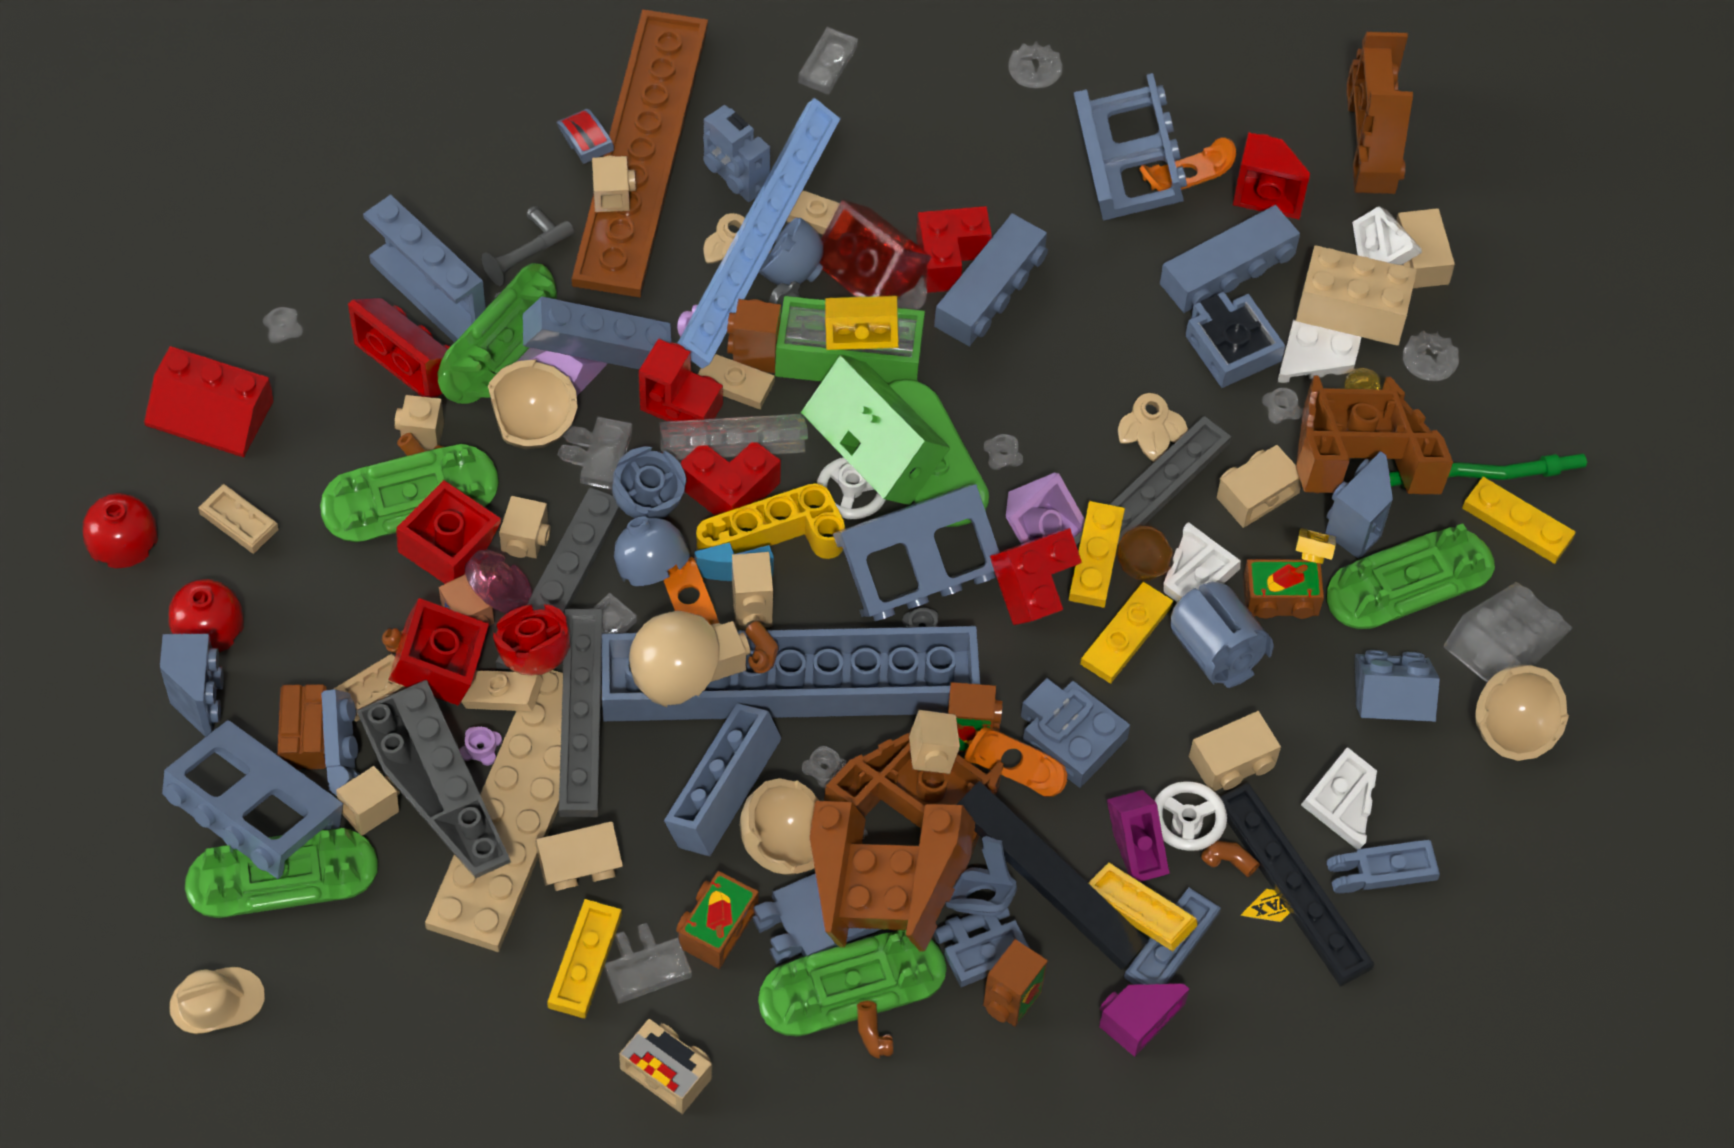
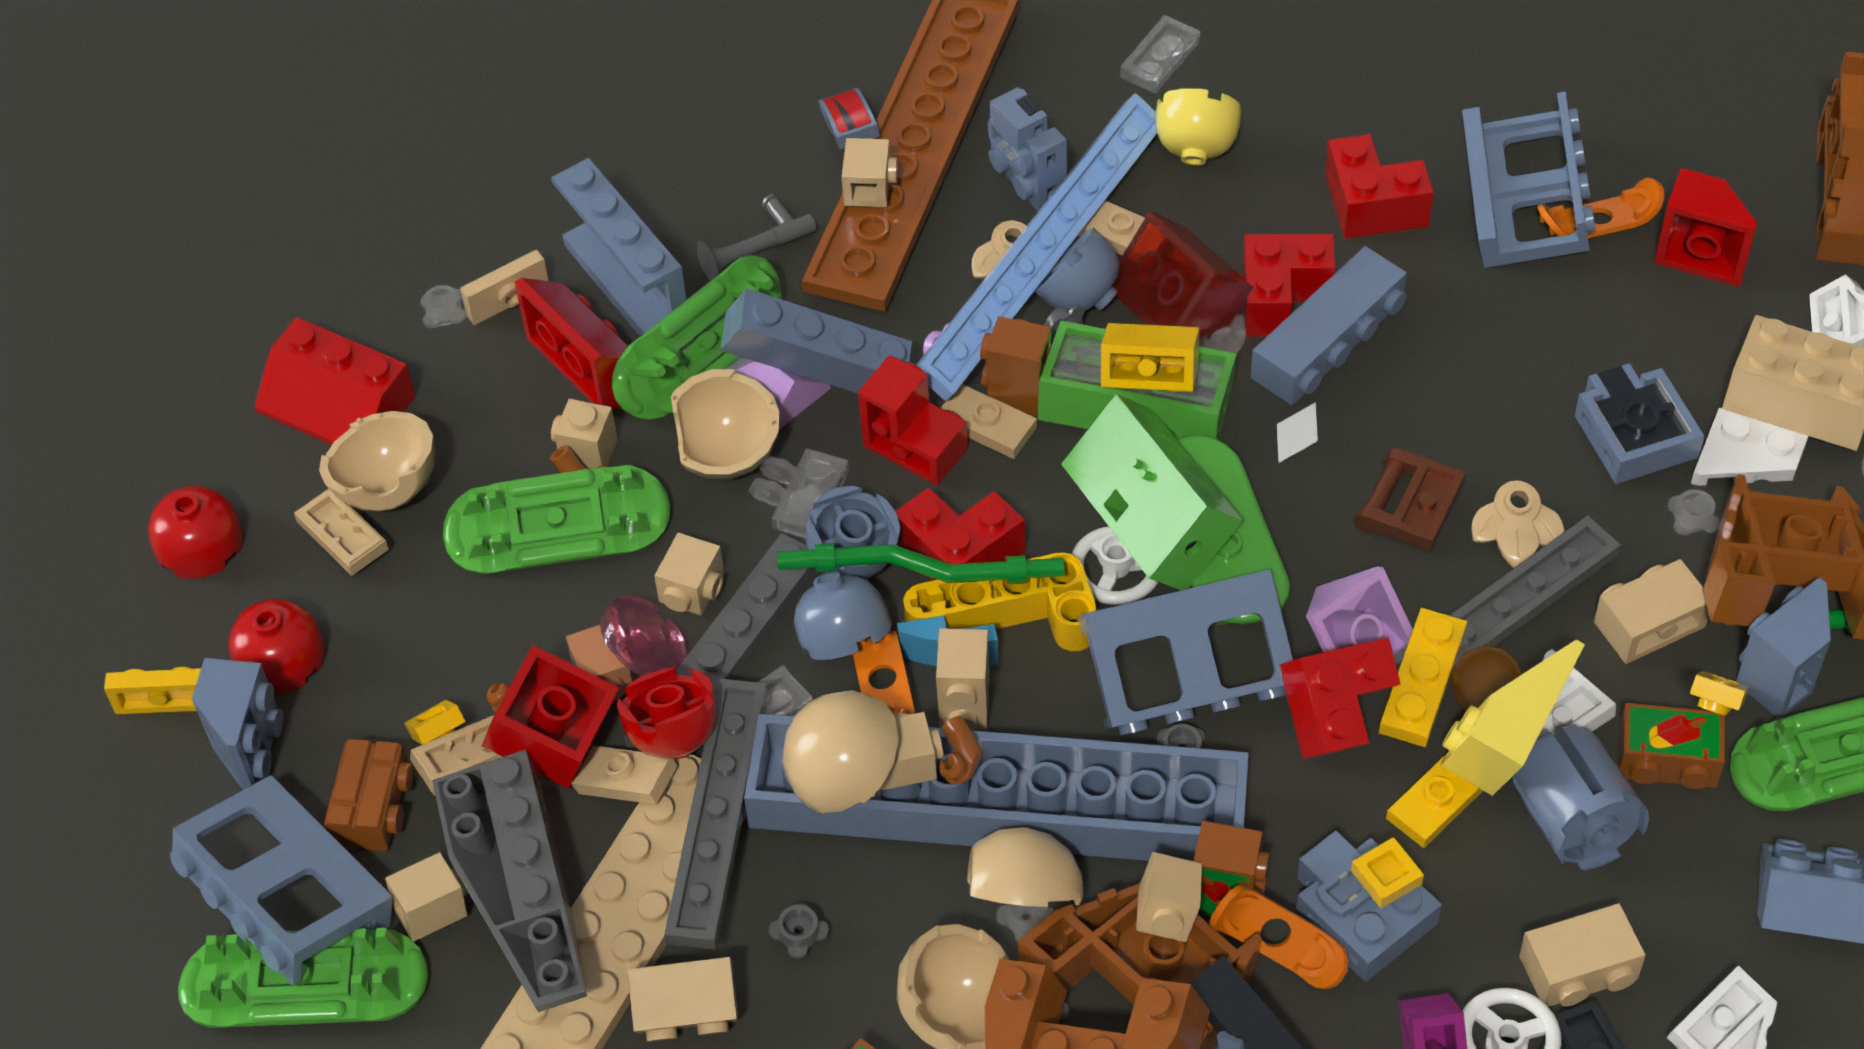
camera: 15 degrees right, 5 degrees down
sand blue hinge [321,689,360,796] -> none
red slope [396,480,501,584] -> none
lavender plate [459,727,502,765] -> none
clear fence [659,414,808,460] -> none
sand blue brick [664,703,782,856] -> none
clear plate [984,434,1023,470] -> none
clear gear [1009,41,1063,88] -> none
sand blue brick [1160,205,1300,313] -> none
clear yellow plate [1345,368,1381,390] -> none
none -> yellow plate [104,667,201,714]
none -> tan cylinder [319,411,436,512]
none -> yellow plate [404,700,466,745]
none -> tan plate [460,249,549,325]
none -> dark grey plate [769,903,829,959]
none -> green bar [777,543,1064,584]
none -> tan cylinder [967,827,1084,907]
none -> light yellow cylinder [1155,89,1242,166]
none -> white sticker [1277,402,1318,463]
none -> red brick [1325,134,1434,239]
none -> yellow plate [1351,837,1424,909]
none -> copper plate [1353,448,1466,551]
none -> light yellow slope [1441,640,1585,796]

